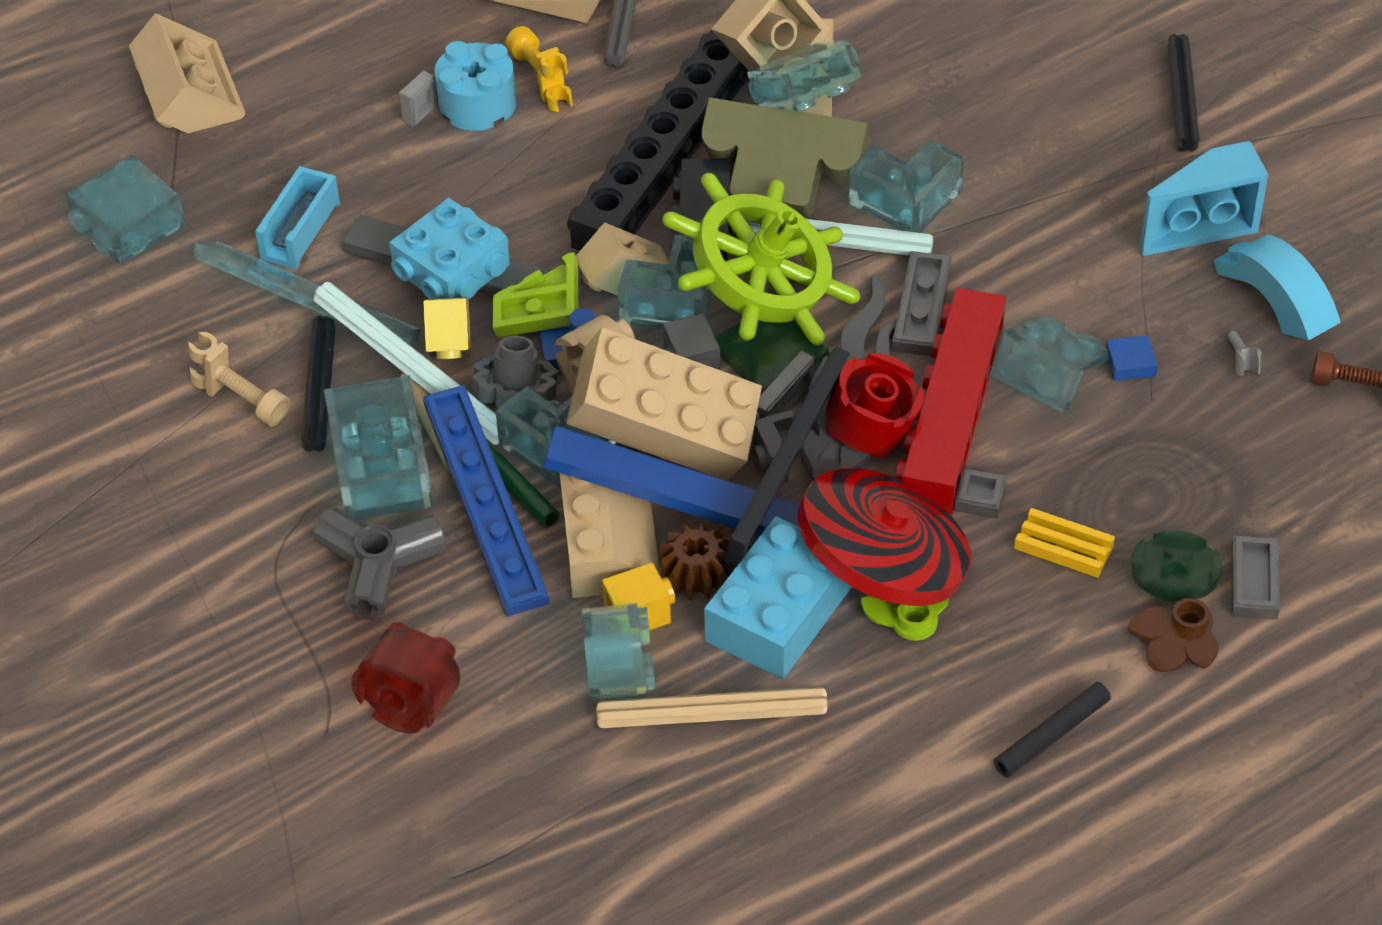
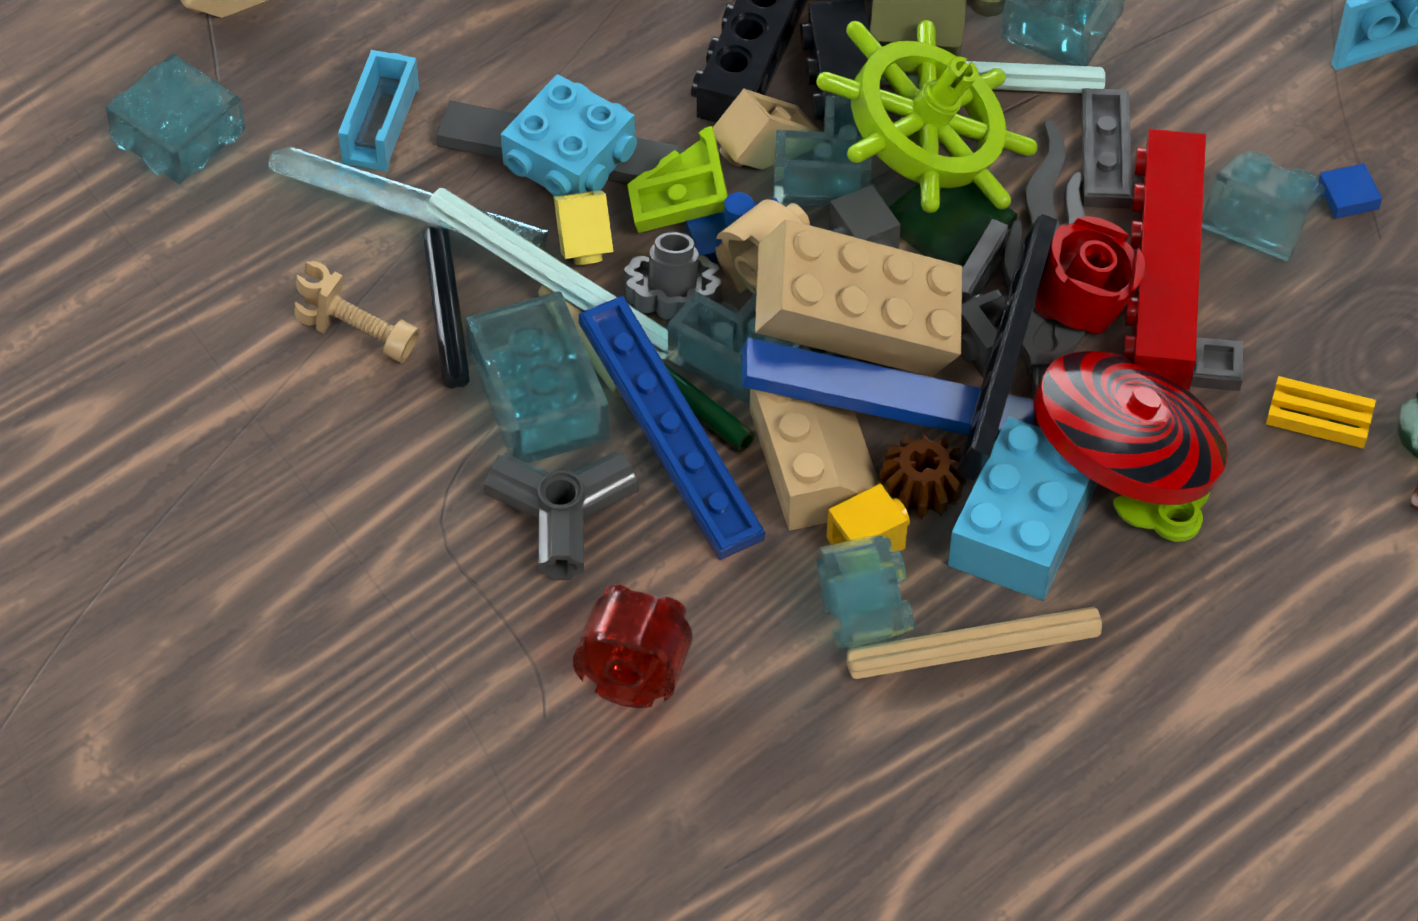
camera: 10 degrees left, 5 degrees up
black piece [993,682,1111,778] -> none

